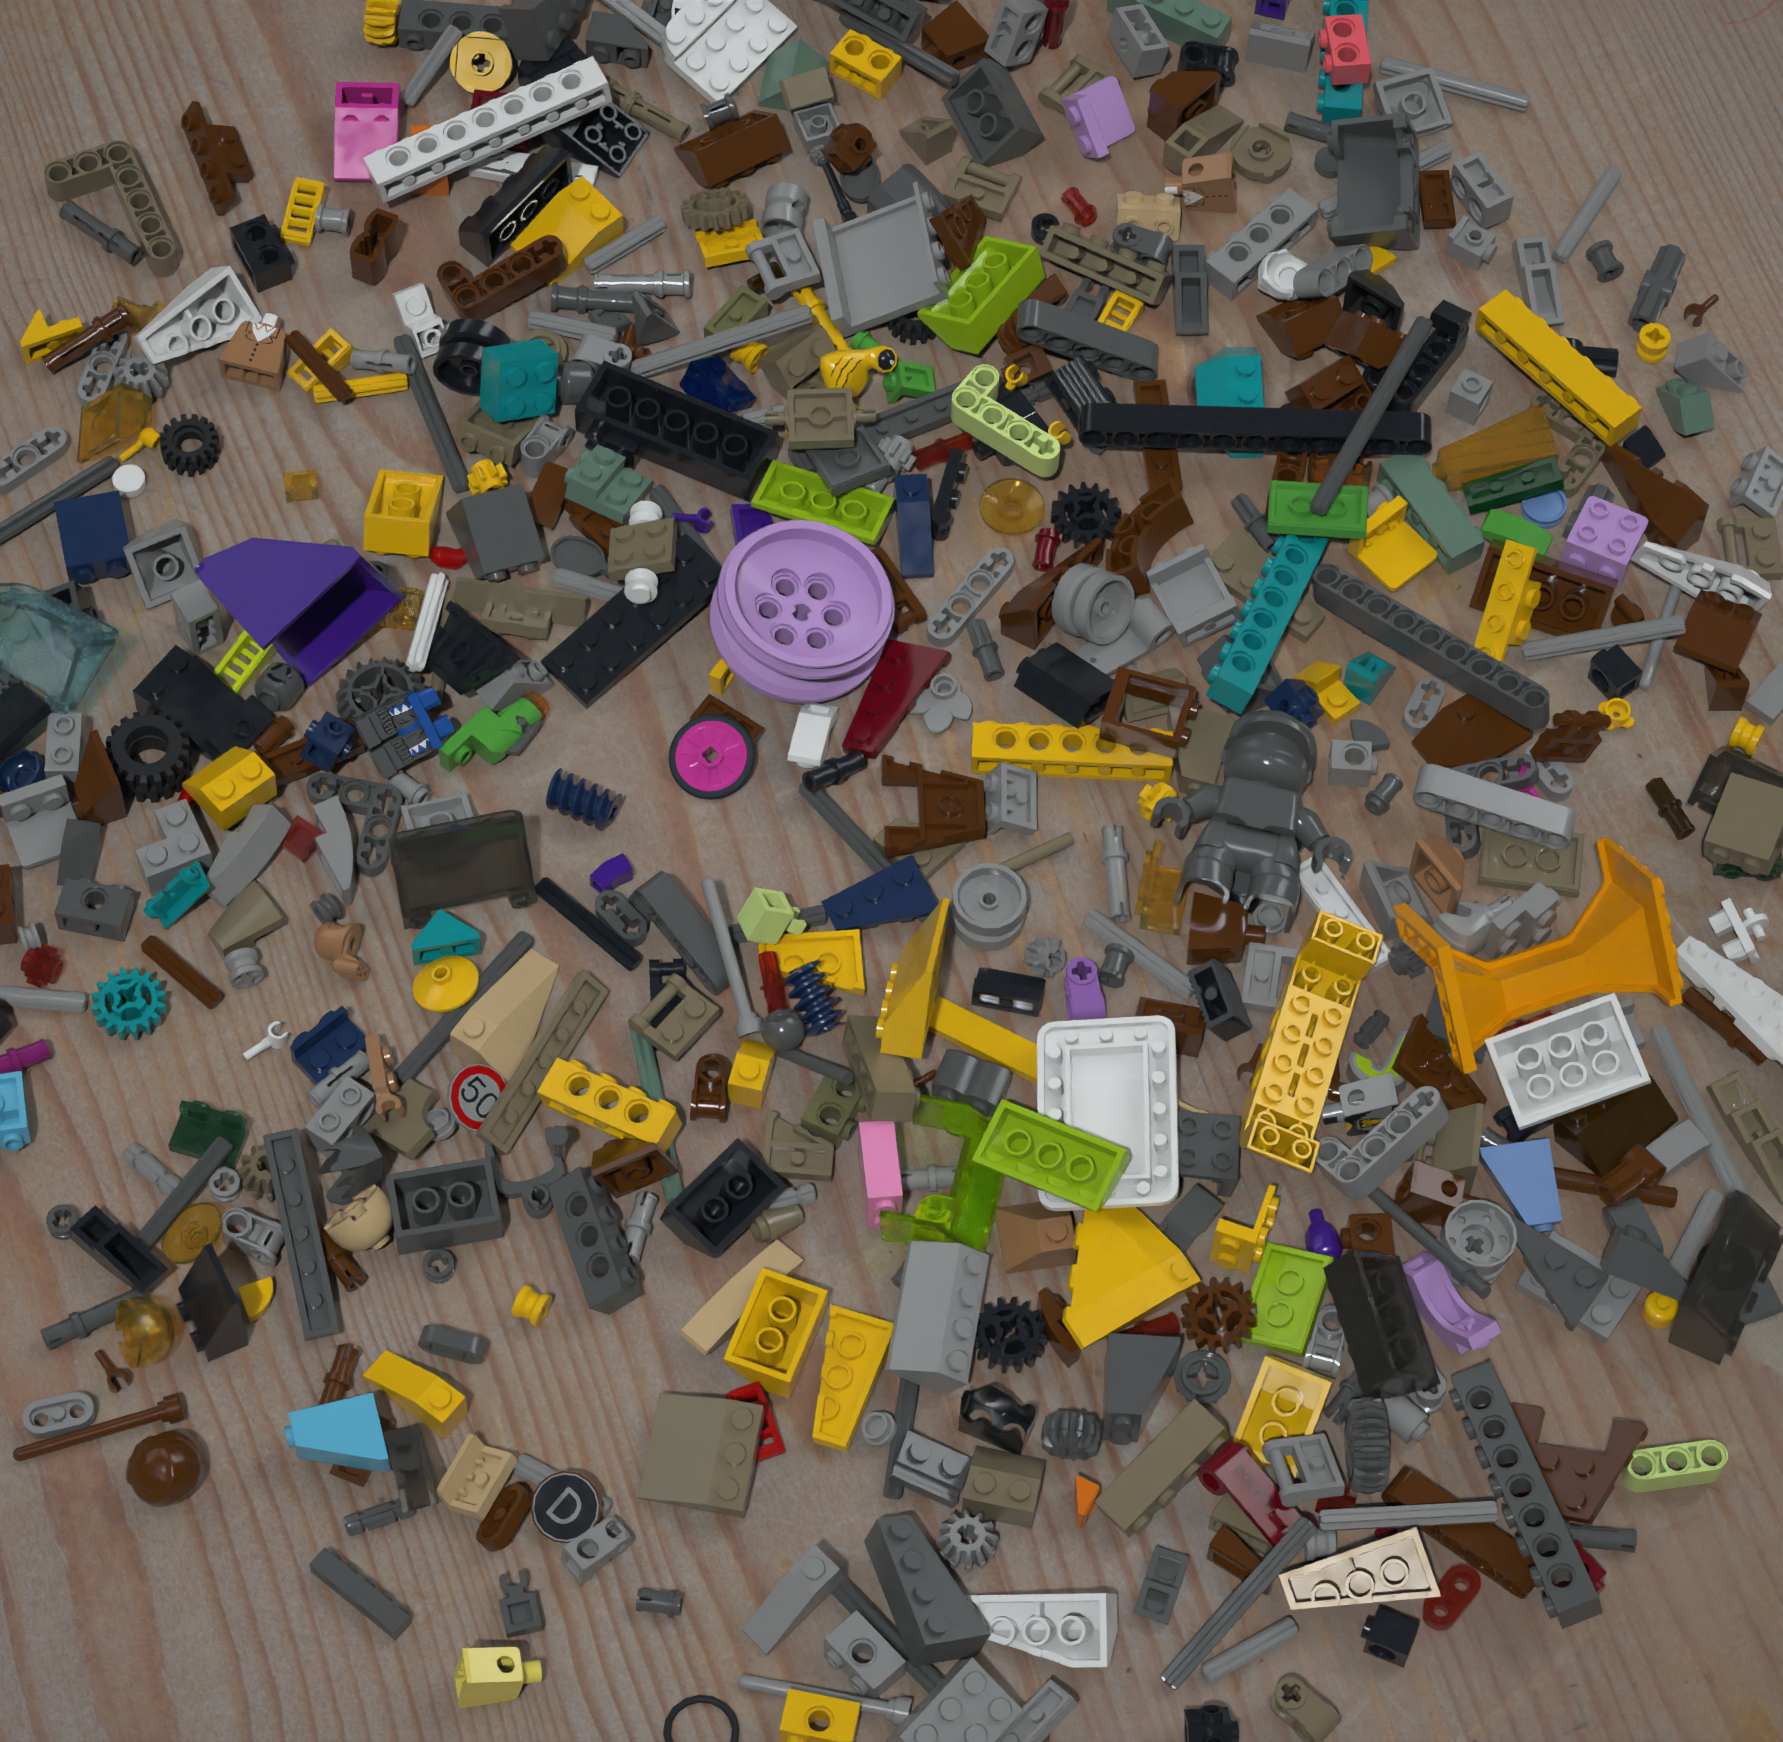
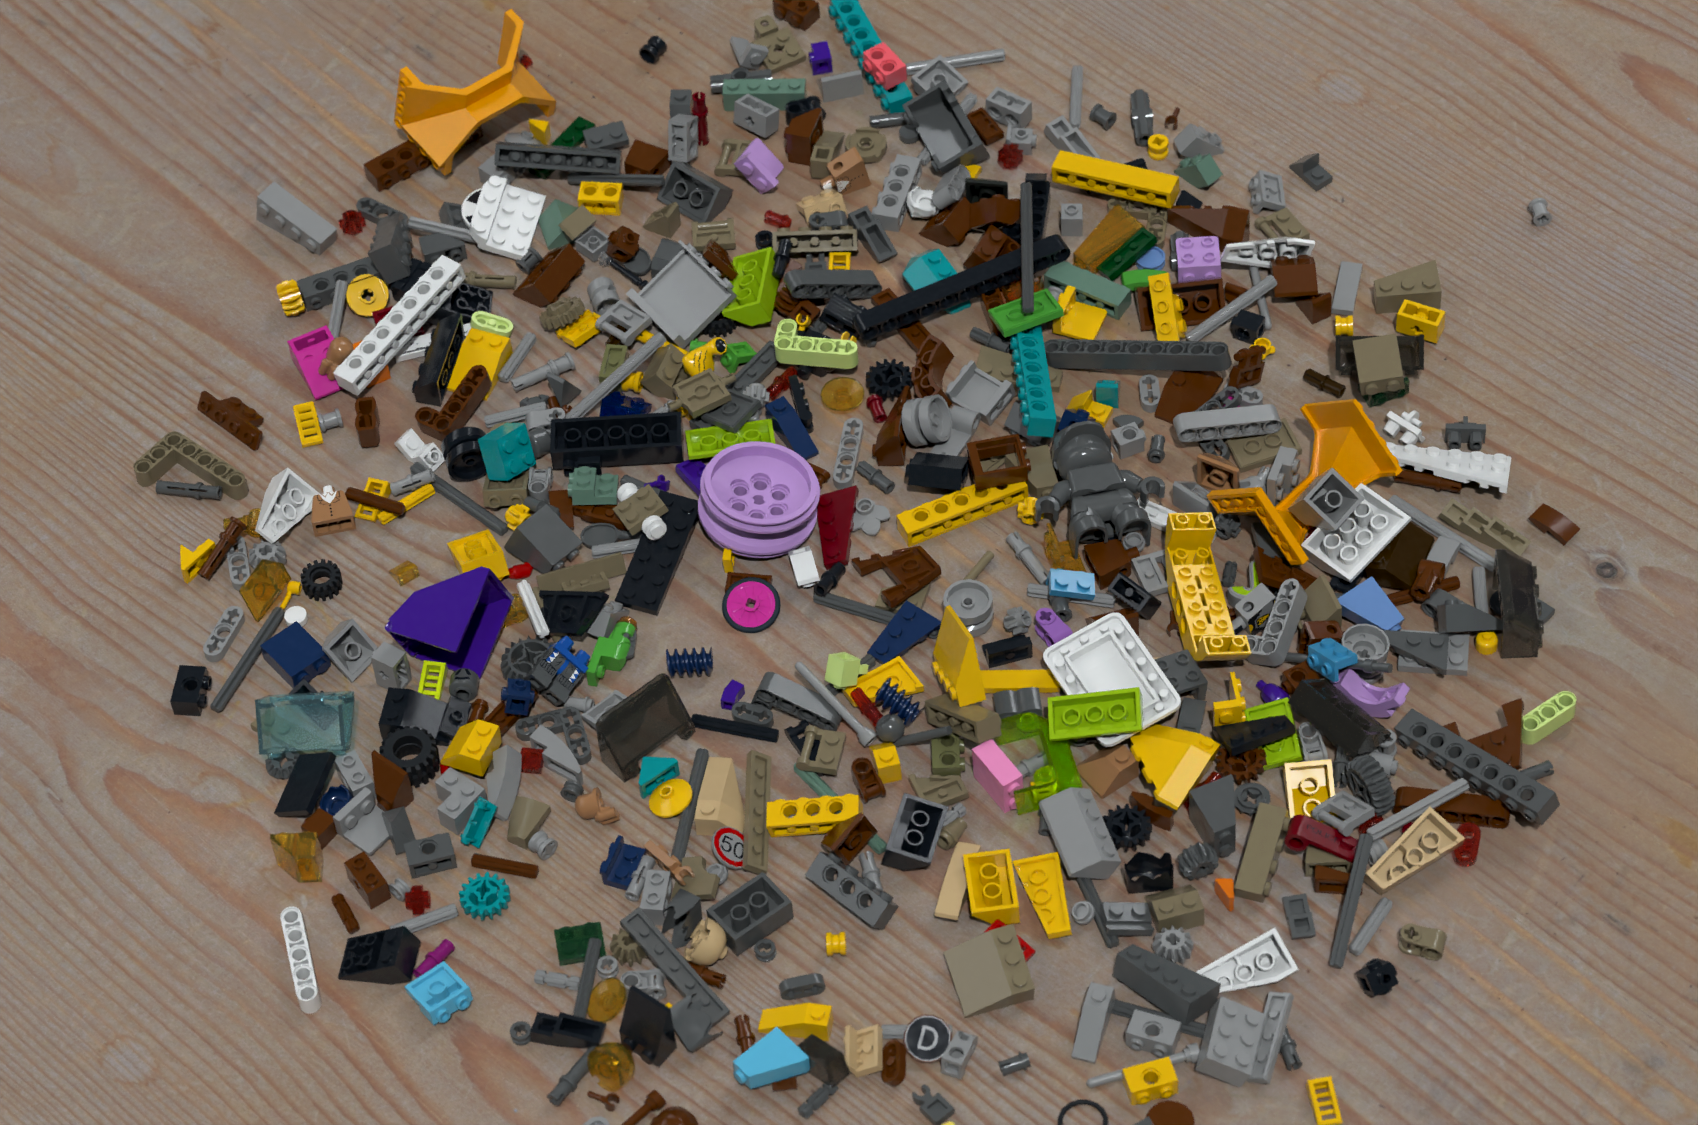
camera: 20 degrees left, 10 degrees down
black brick [230,214,295,293] -> none
white hand [243,1021,288,1061] -> none
dark grey piece [484,1126,569,1219] -> none
dark grey pin [551,282,648,314] -> none
light grey bracket [983,762,1037,835] -> none
black brick [1360,1607,1420,1668] -> none
none -> medium nougat piece [318,337,353,381]
none -> yellowish green plate [470,311,513,337]
none -> dark grey axle [523,496,561,517]
none -> dark grey piece [670,992,723,1053]
none -> black axle [772,239,793,279]
none -> clear red gear [998,143,1023,169]
none -> dark azure bracket [1046,568,1095,600]
none -> black wing [1212,715,1296,756]
none -> light grey slope [1288,468,1365,531]
none -> dark azure bracket [1307,638,1358,682]

